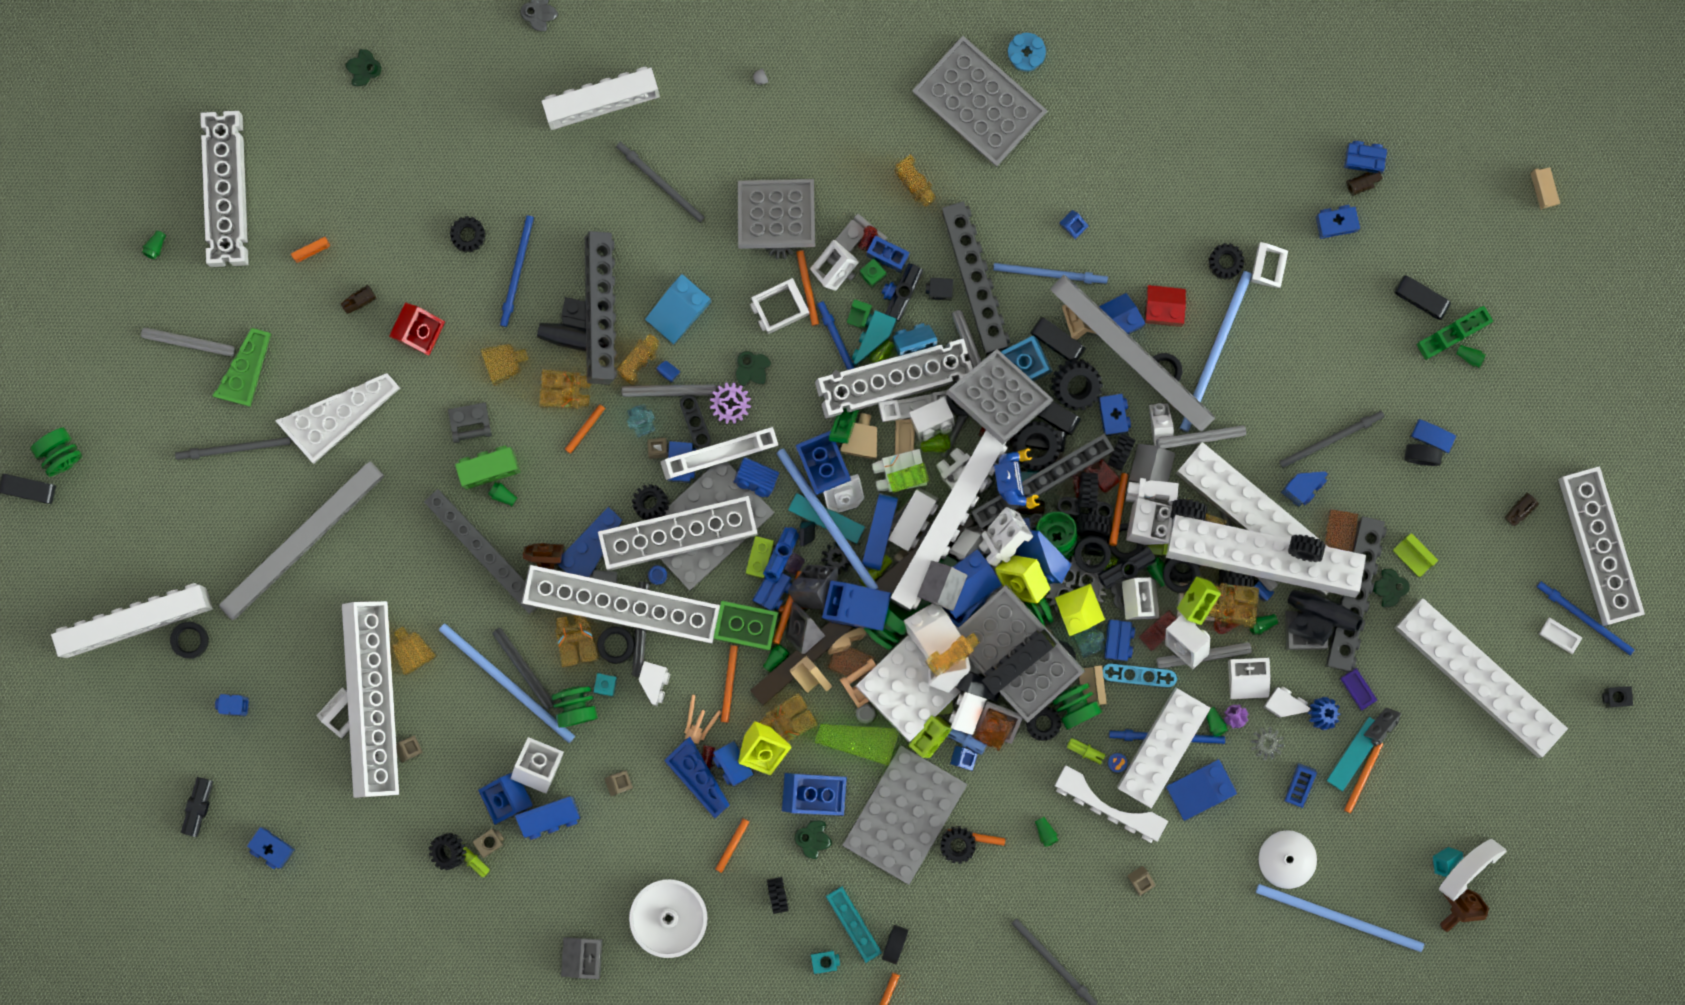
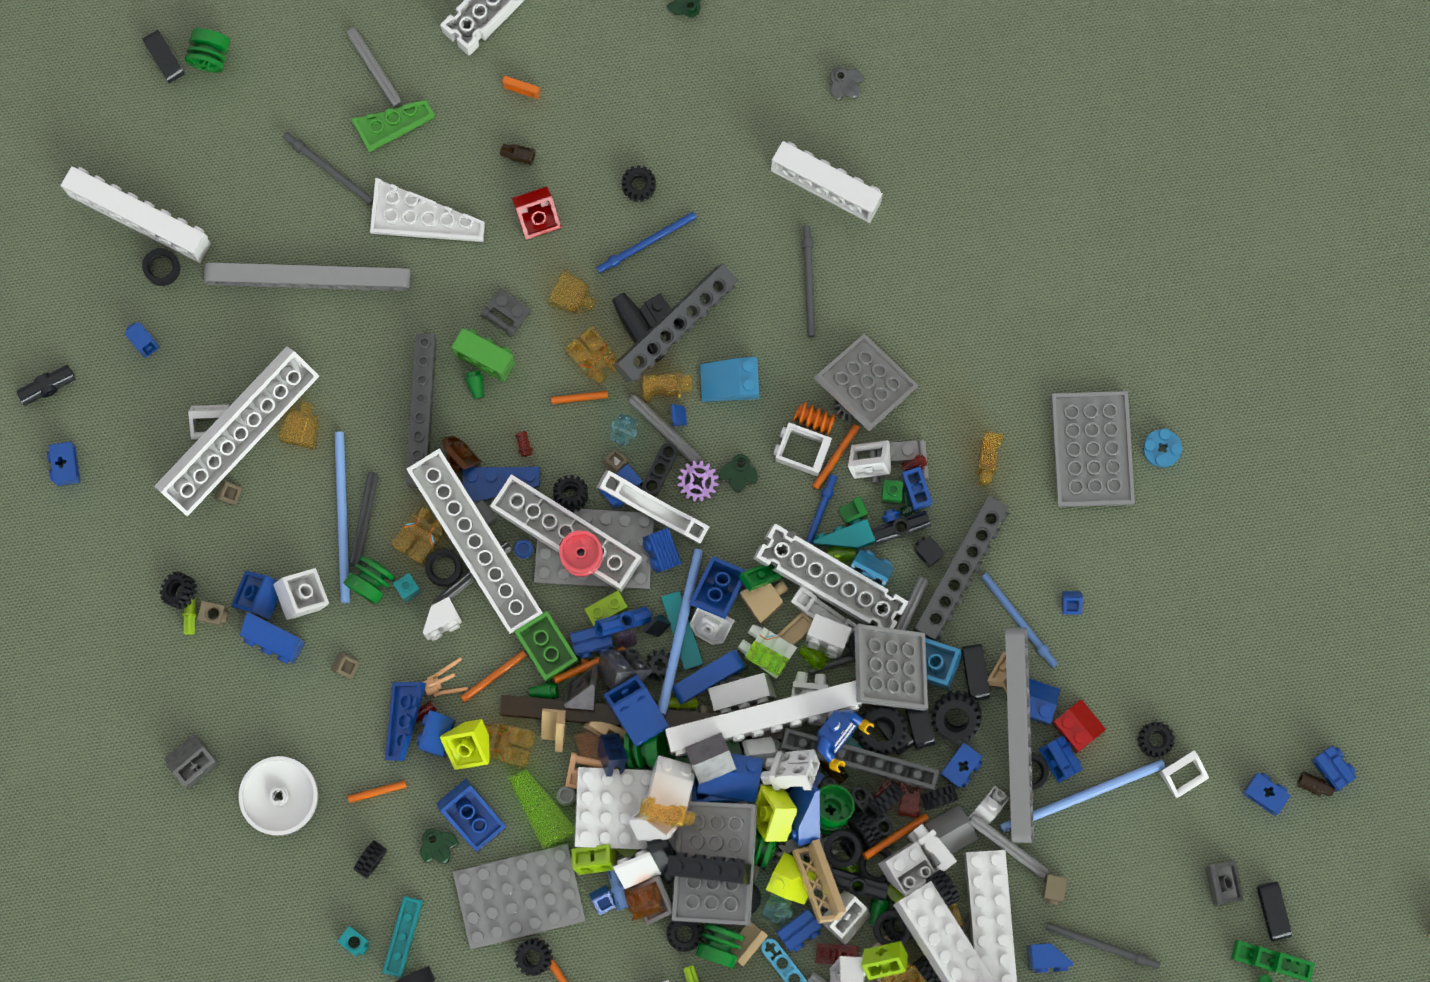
camera: 45 degrees right, 5 degrees down
light grey hinge [753,68,768,85] -> none
none -> clear red pin [515,431,533,457]
none -> coral wheel [559,530,603,577]
none -> dark blue hinge [597,733,628,777]
none -> tan fence [792,840,846,924]
none -> orange piece [793,401,835,436]
none -> clear green hand [899,490,913,518]
none -> blue brick [1039,736,1083,783]
none -> dark tan brick [1042,875,1067,905]
none -> flat silver slope [1205,861,1244,906]

